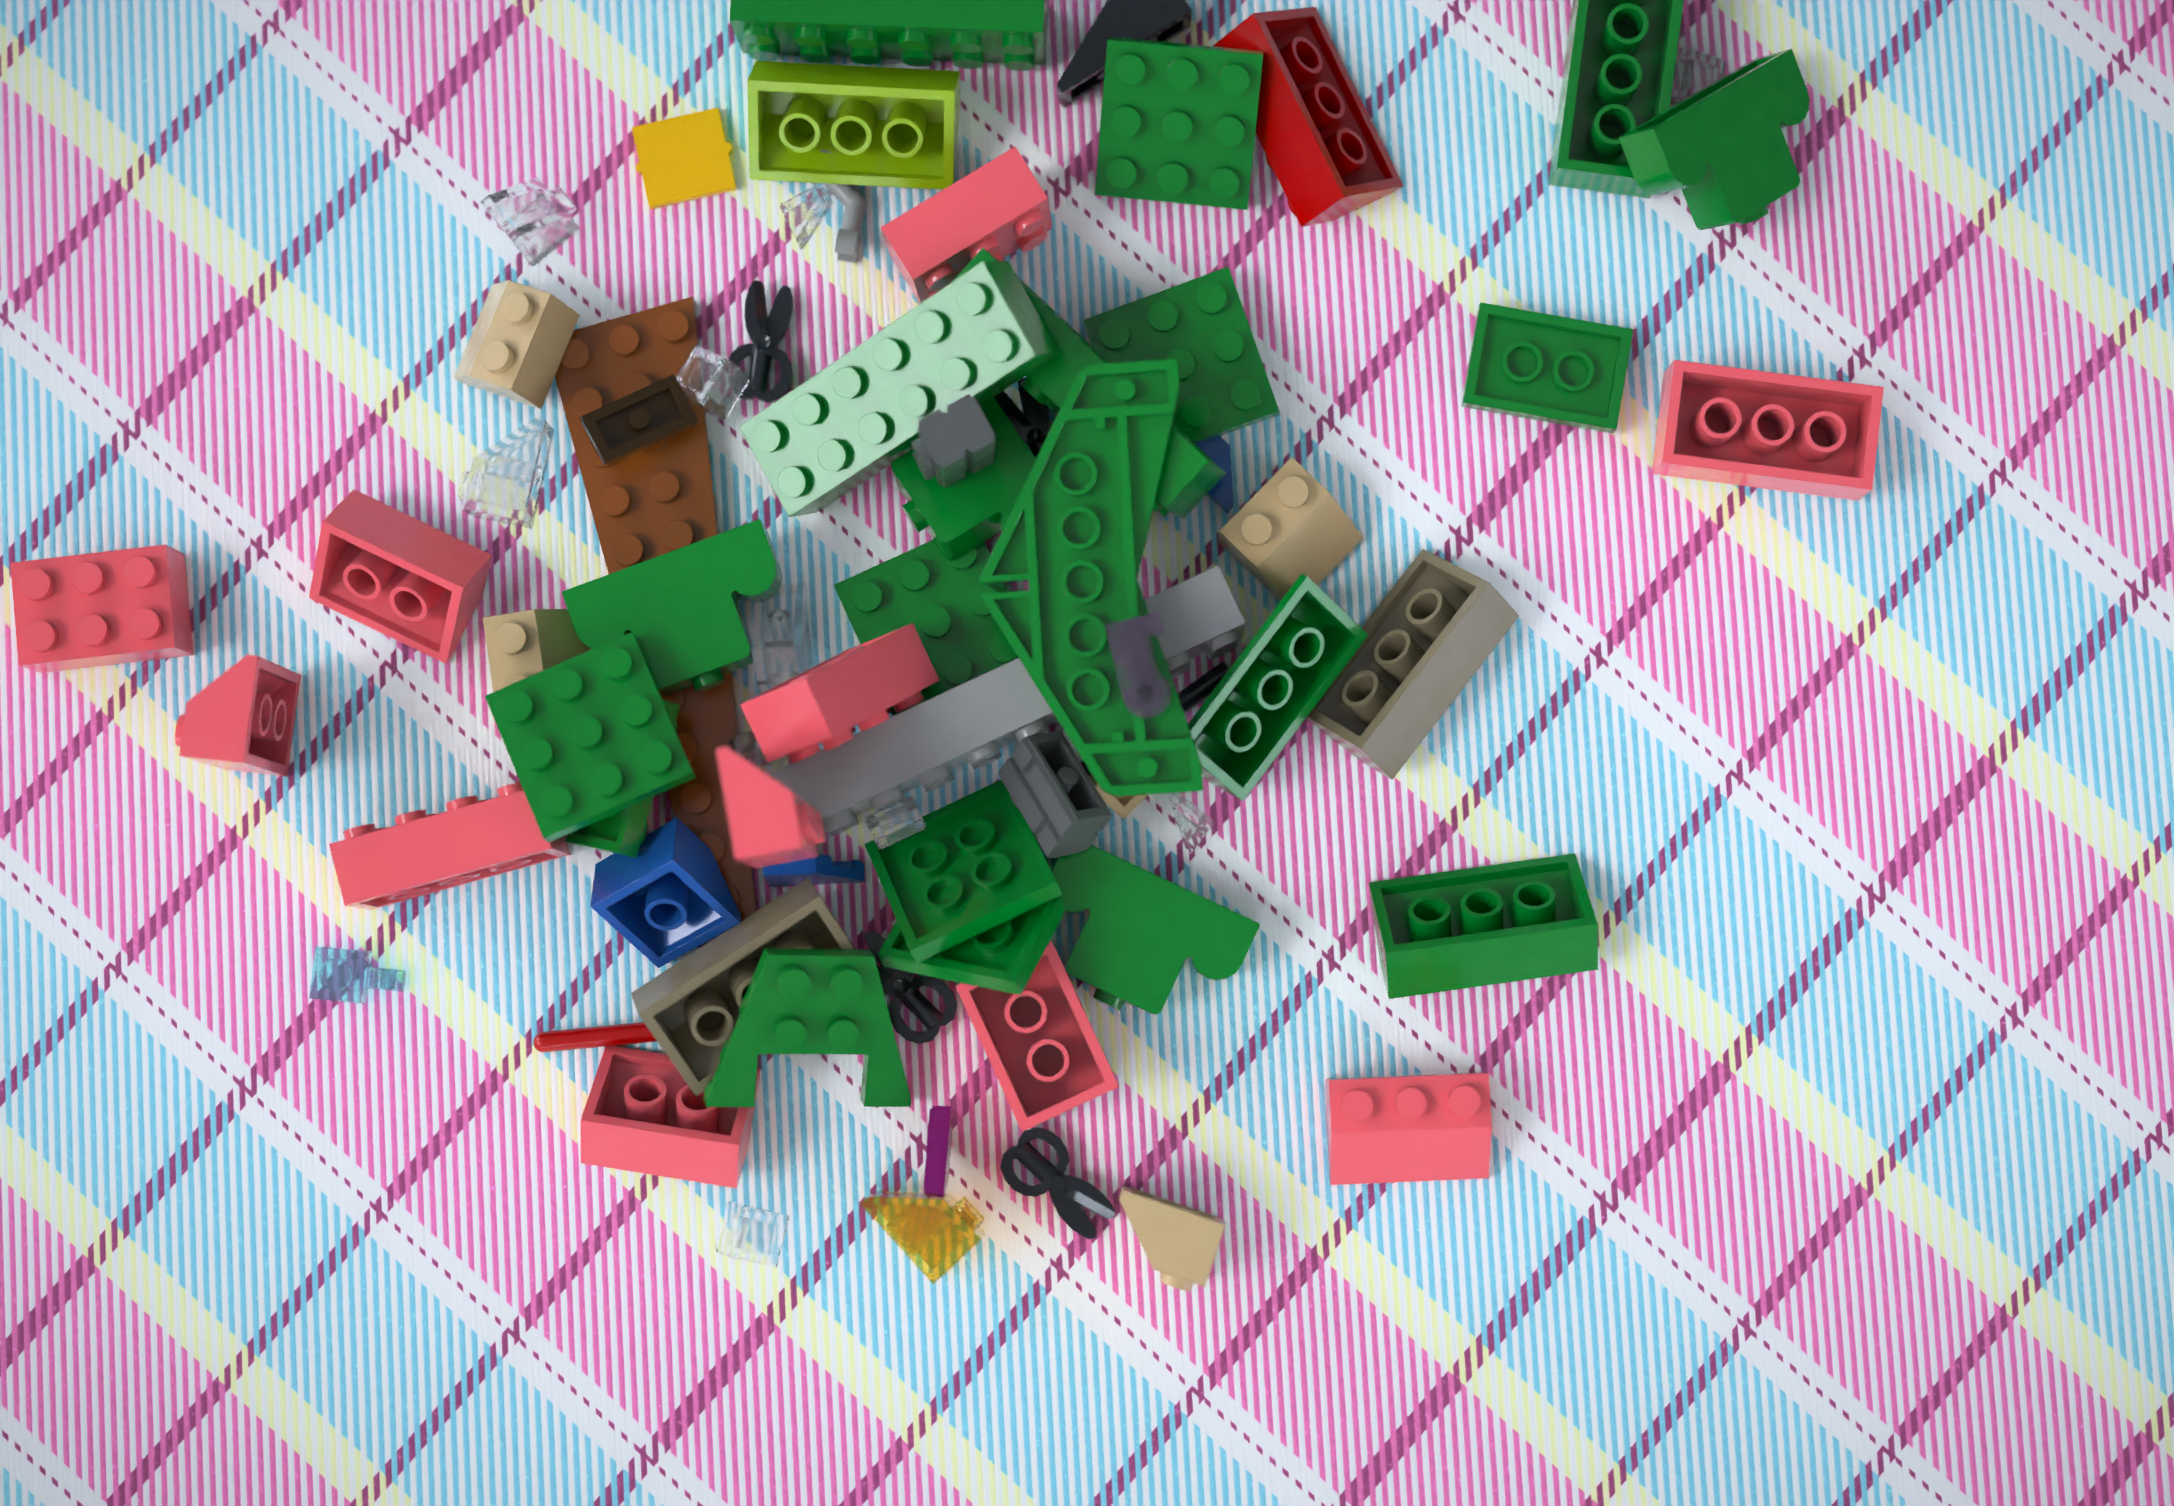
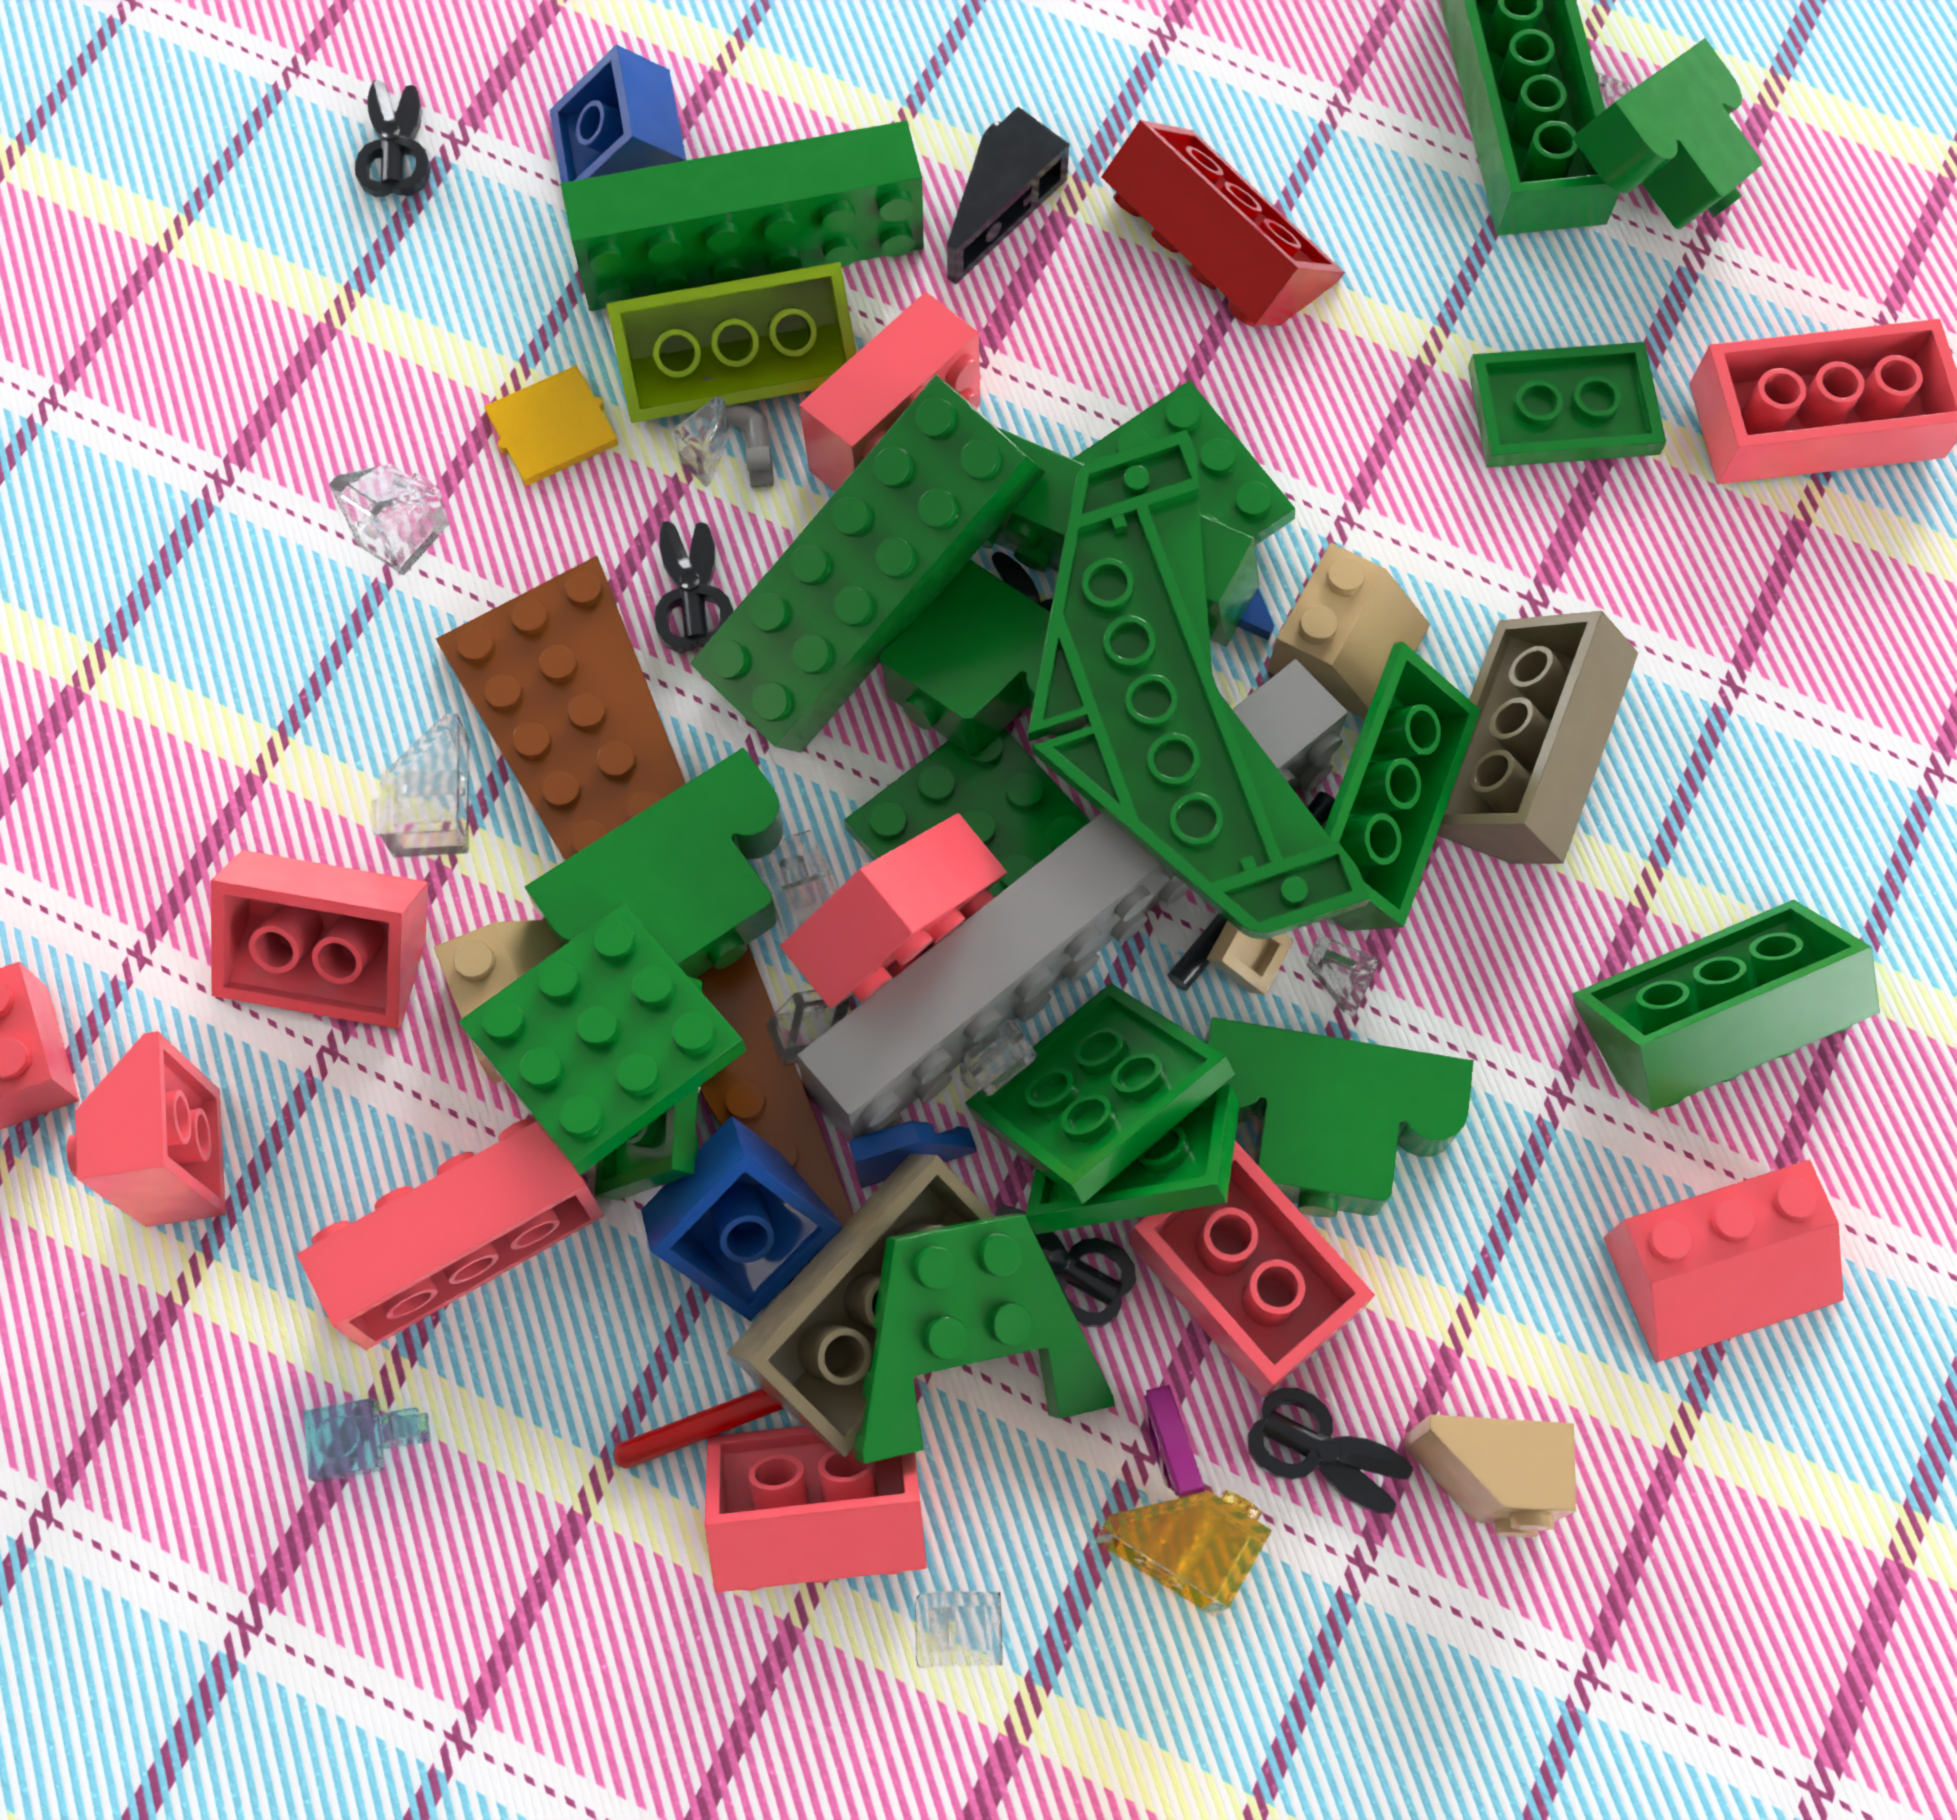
camera: 25 degrees left, 15 degrees down
tan slope [453,280,580,409] -> none
dark brown plate [580,374,698,465] -> none
clear slope [676,345,749,419] -> none
coral slope [716,747,825,868] -> none
dark grey brick [911,394,995,488] -> none
dark grey brick [998,731,1113,859] -> none
green plate [1094,37,1264,210] -> none
clear purple leg [1105,612,1172,718] -> none

